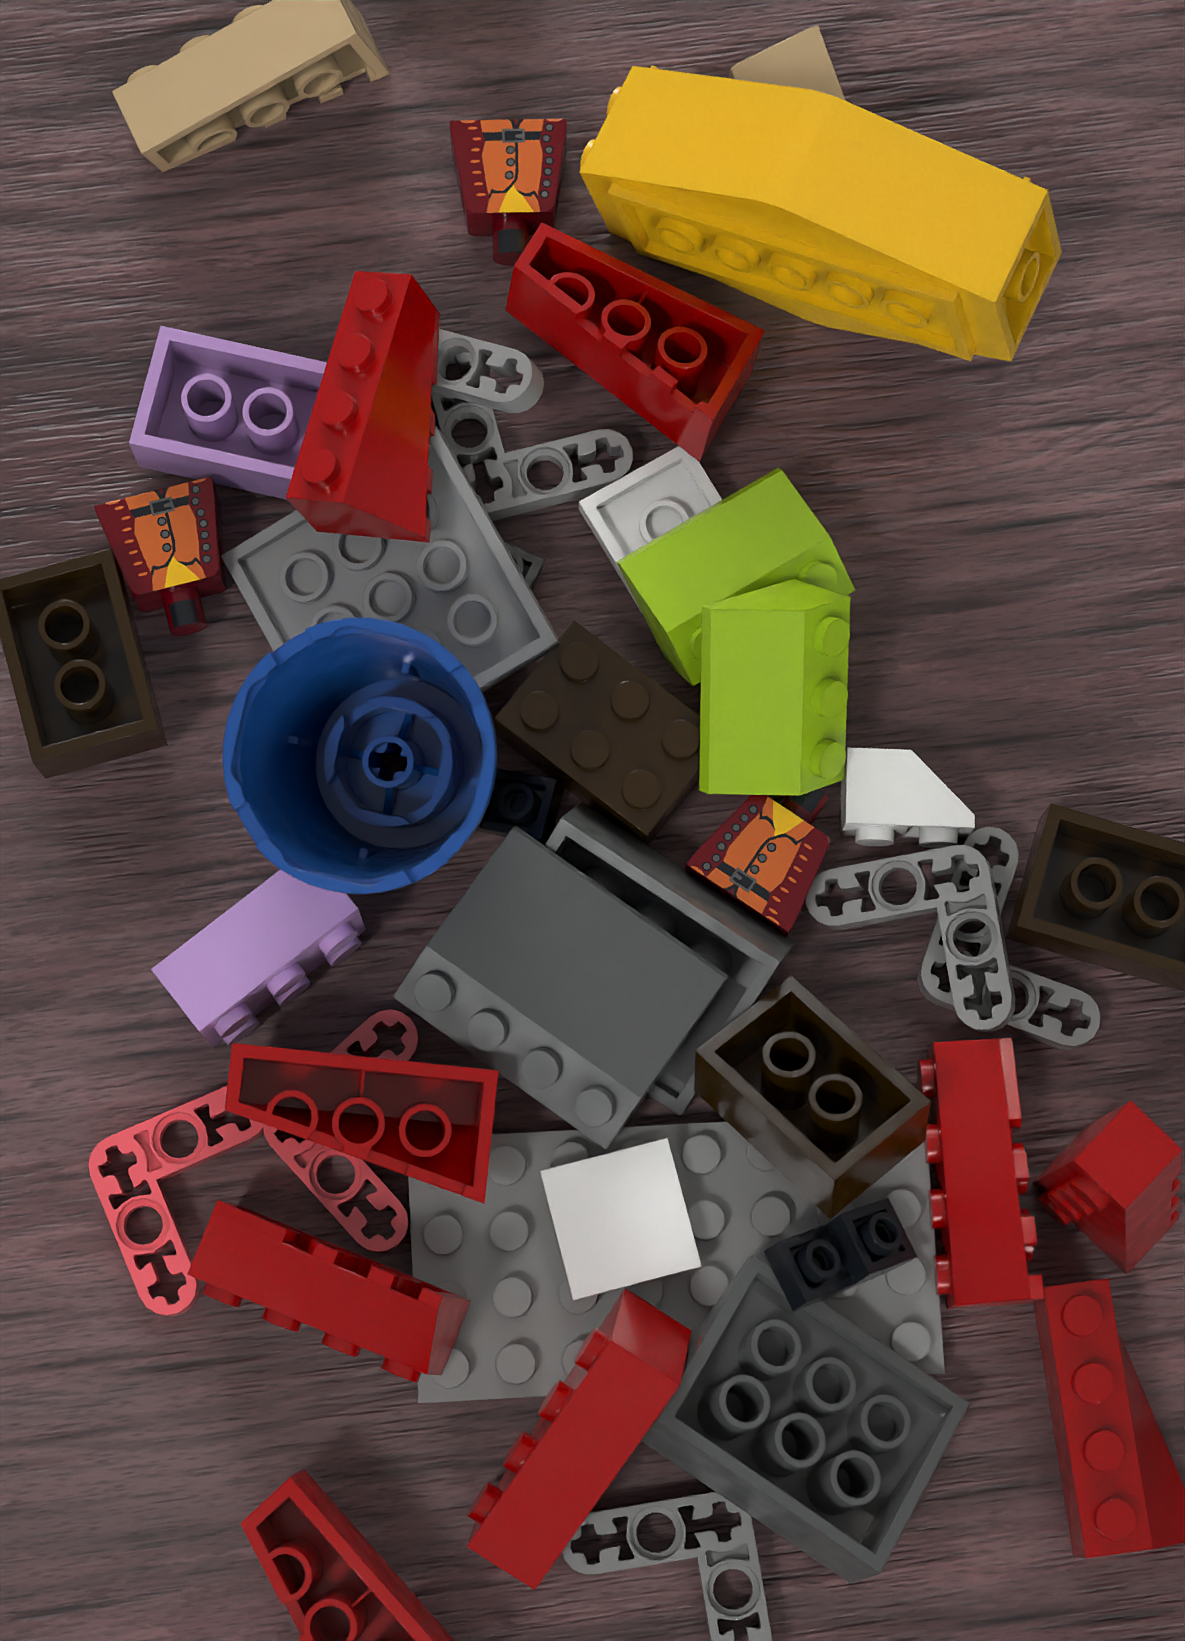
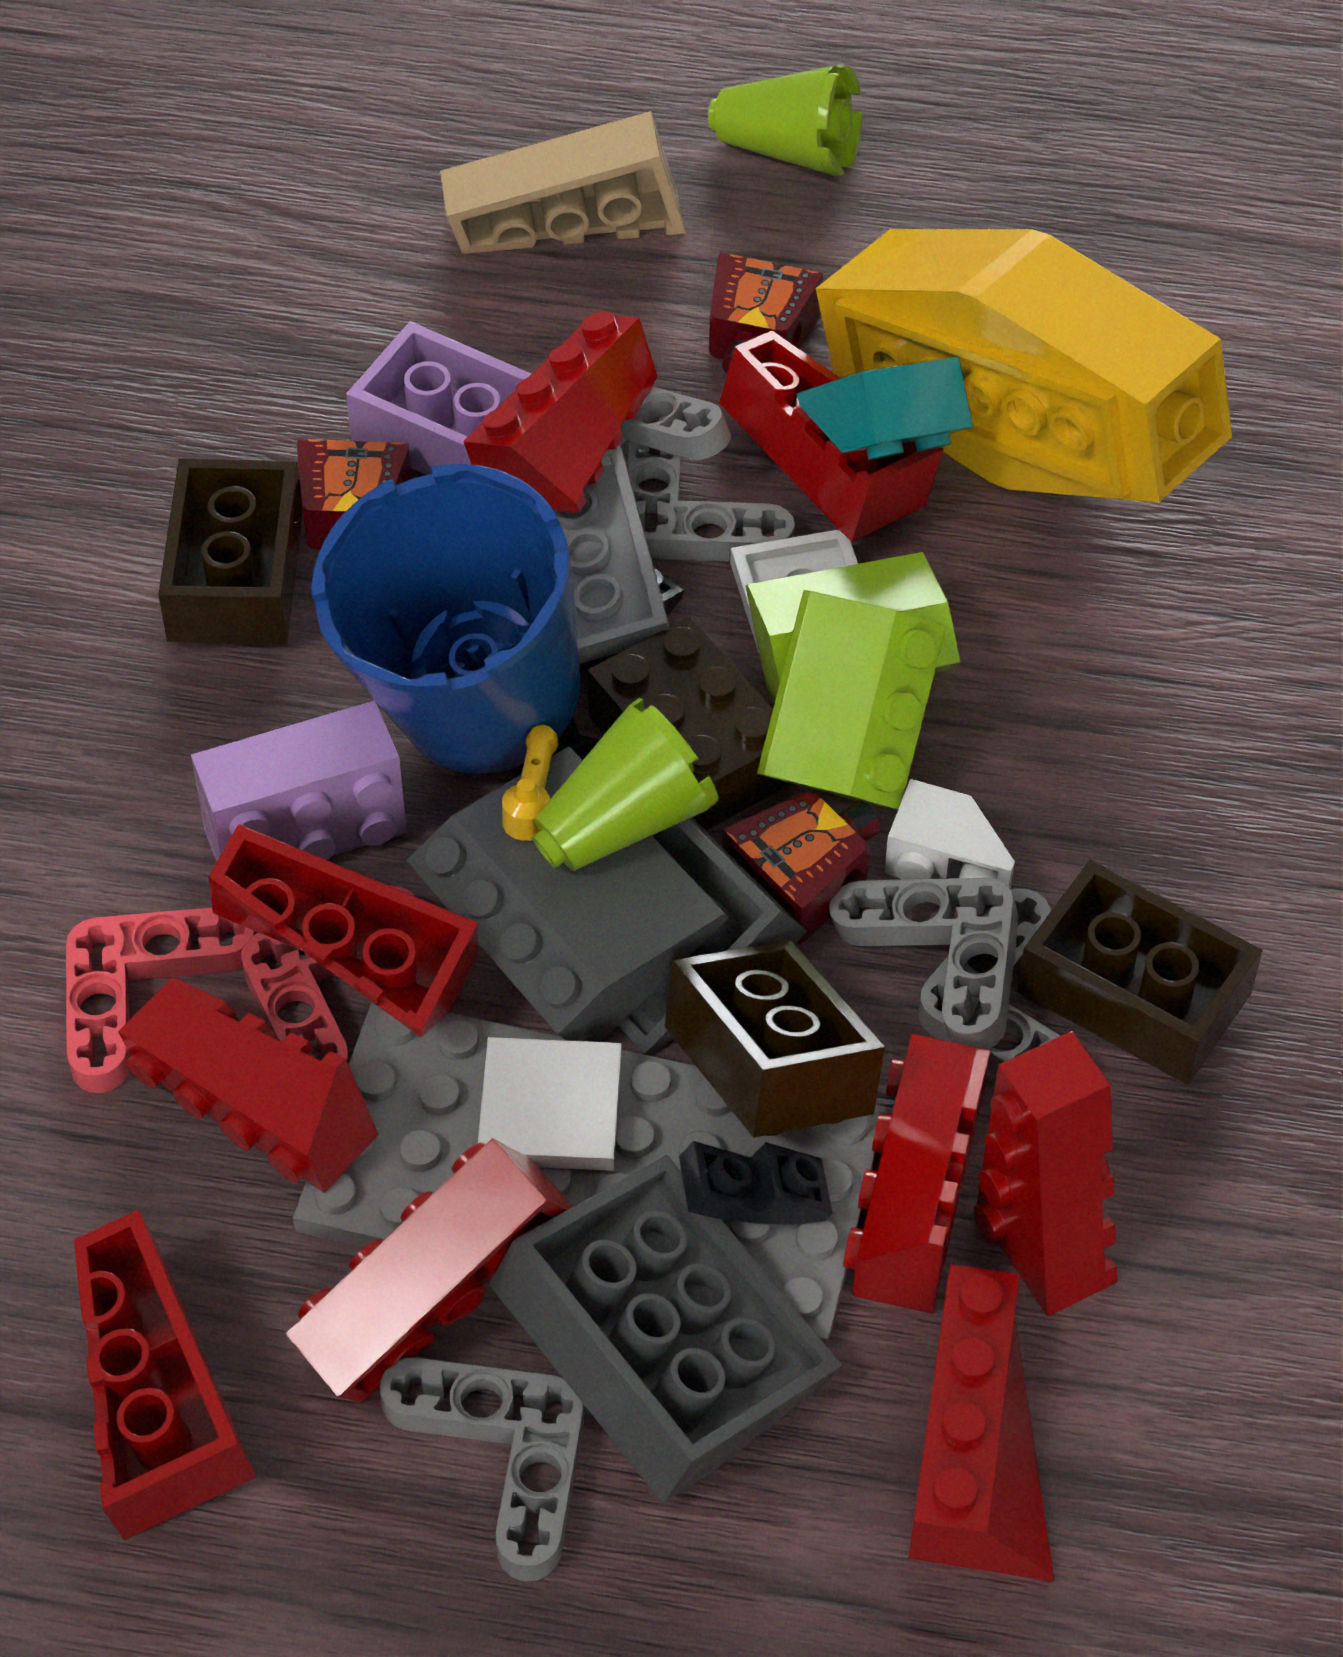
camera: 20 degrees right, 25 degrees down
none -> yellow piece [502,725,558,841]
none -> lime cone [532,698,719,871]
none -> teal slope [797,356,973,460]

